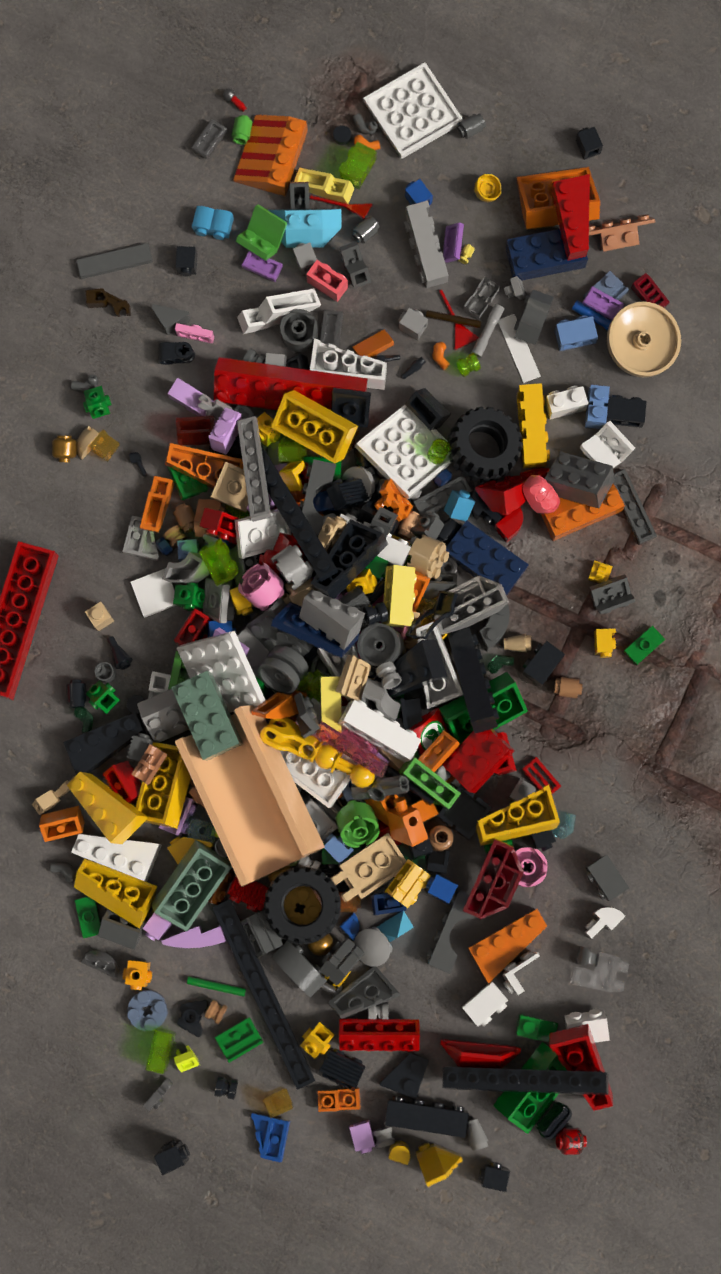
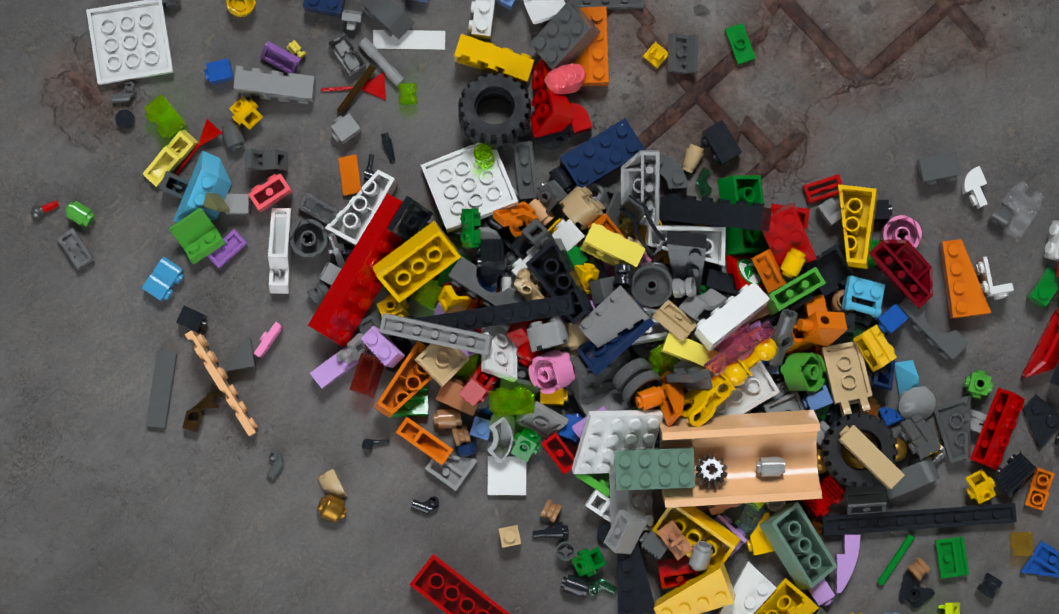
camera: 70 degrees left, 5 degrees up
green brick [83,386,112,419] -> none
clear yellow panel [89,429,120,462] -> none
black piece [158,342,195,365] -> none
orange slope [233,115,308,197] -> none
orange arm [354,135,380,153] -> none
black piece [405,388,451,431] -> none
orange arm [432,342,450,370] -> none
dark blue tile [434,469,452,488] -> none
dark azure brick [444,490,475,522] -> none
white brick [462,981,508,1026] -> none
clear light blue arm [553,814,576,839] -> none
medium nougat brick [554,677,583,698] -> none
yellow brick [594,629,616,658] -> none
none -> light nougat wing [185,330,258,436]
none -> olive slope [203,192,230,213]
none -> yellow brick [229,96,263,130]
none -> flat silver piece [327,232,345,269]
none -> black arm [411,496,439,514]
none -> green hinge [460,208,481,248]
none -> medium nougat wheel [540,499,562,523]
none -> light grey panel [604,510,647,554]
none -> orange brick [635,386,665,411]
none -> light grey brick [689,541,713,572]
none -> black gear [695,455,728,488]
none -> light grey brick [756,456,785,477]
none -> yellow brick [780,248,806,278]
none -> tan brick [838,425,905,489]
none -> medium azure plate [842,276,885,318]
none -> bright green brick [964,370,993,399]

